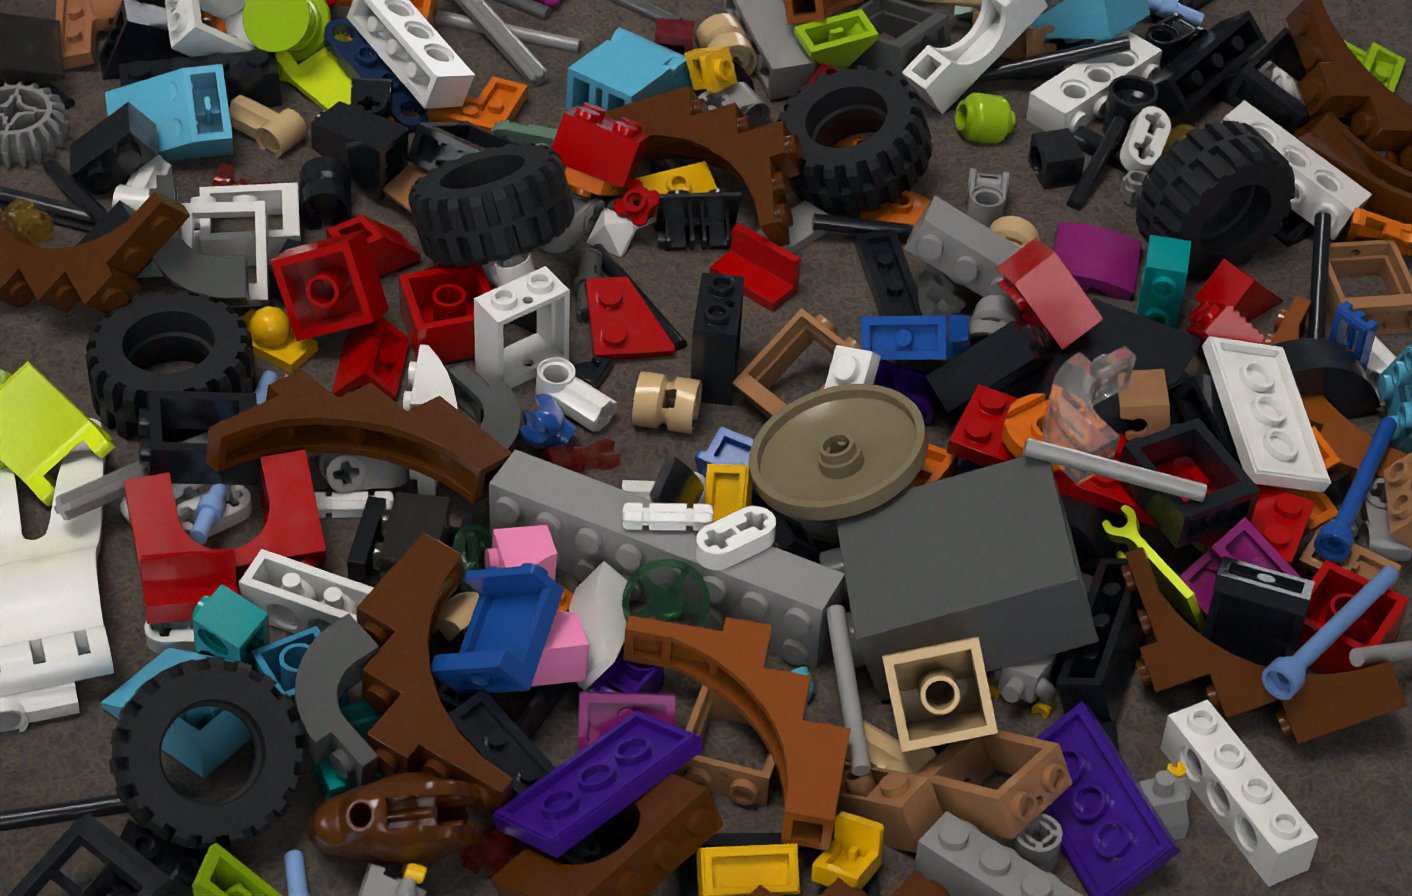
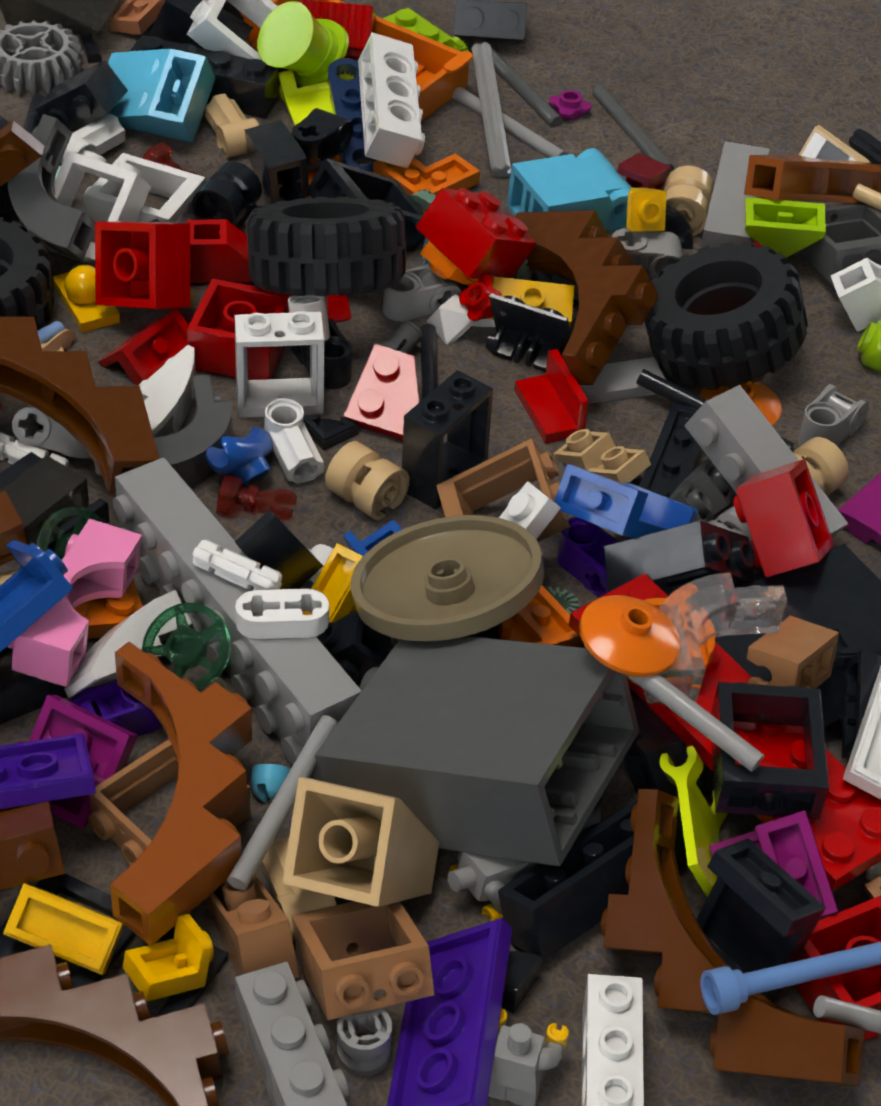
camera: 30 degrees right, 0 degrees up
none -> tan slope [553,429,651,484]
none -> orange dish [579,595,680,677]

